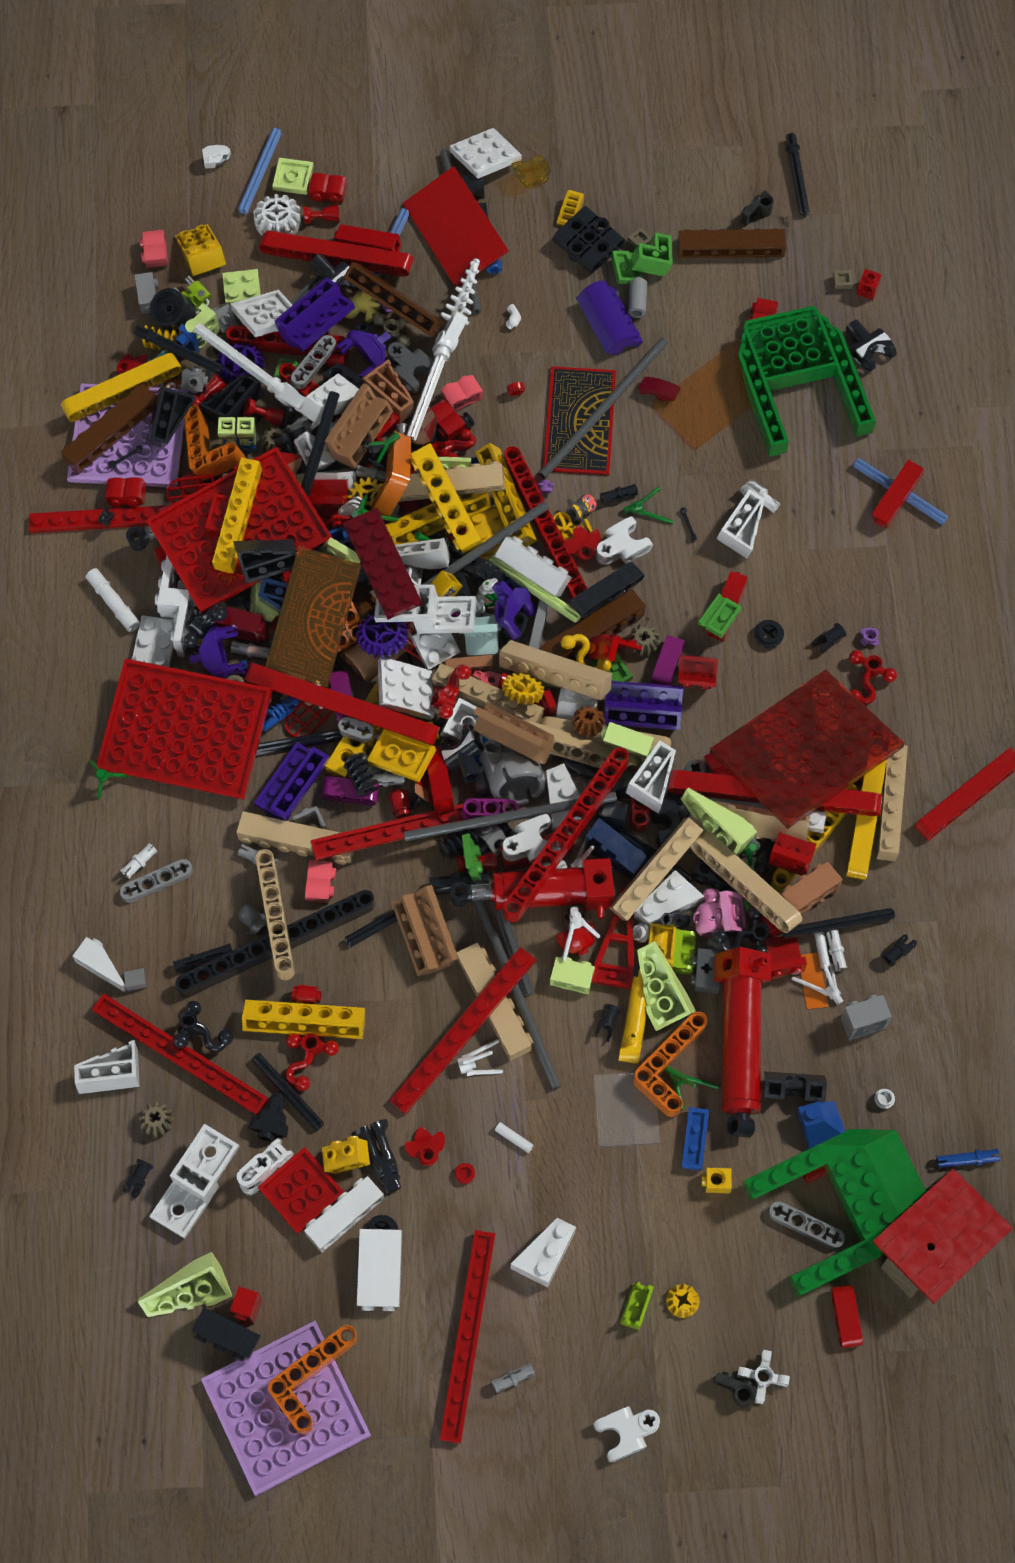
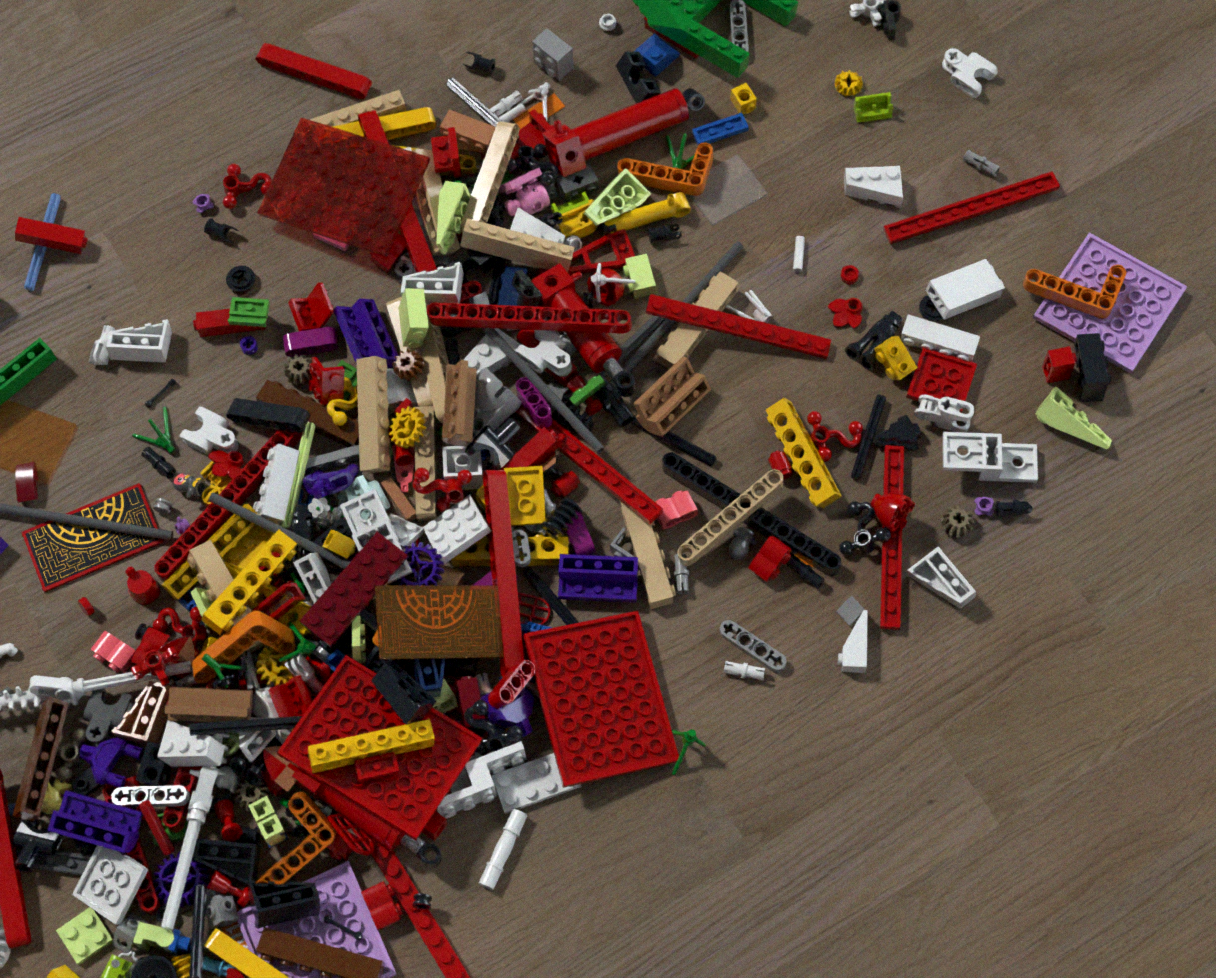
camera: 115 degrees left, 0 degrees up
none -> red hat [125,567,160,605]
none -> red pin [130,641,180,686]
none -> red axle [139,800,175,855]
none -> light grey bush [153,498,173,514]
none -> dark purple bush [240,336,258,355]
none -> red window [251,583,306,620]
none -> red beam [488,660,535,709]
none -> pearl dark grey plate [511,269,542,307]
none -> red brick [748,536,792,582]
none -> red piece [870,493,915,532]
none -> medium lavender plate [974,497,994,516]

